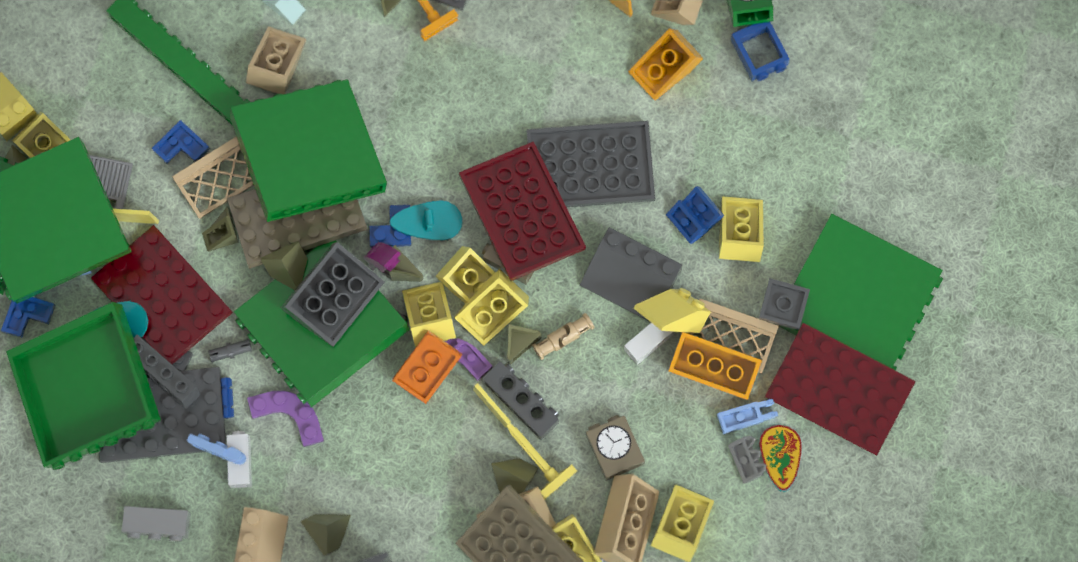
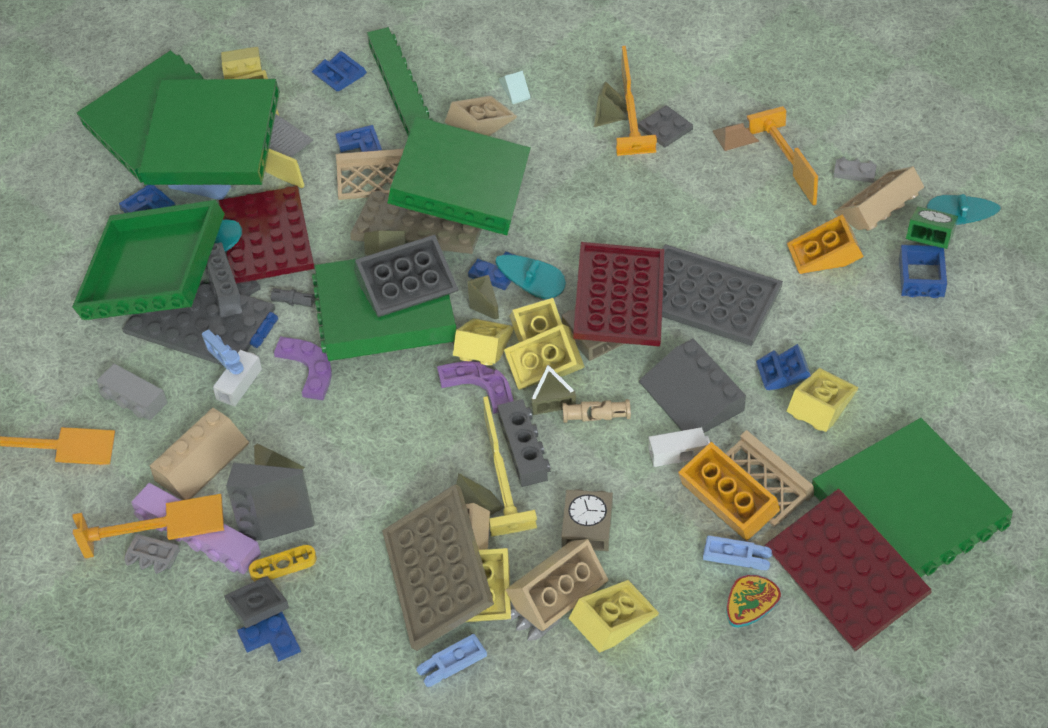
camera: 30 degrees right, 25 degrees down
olive slope [202,206,238,252] -> none
magenta slope [363,242,401,273] -> none
orange tile [392,330,462,404] -> none
light yellow slope [634,288,711,333] -> none
light grey plate [728,436,767,484] -> none
dark grey plate [759,278,810,330] -> none
none -> blue slope [312,51,367,92]

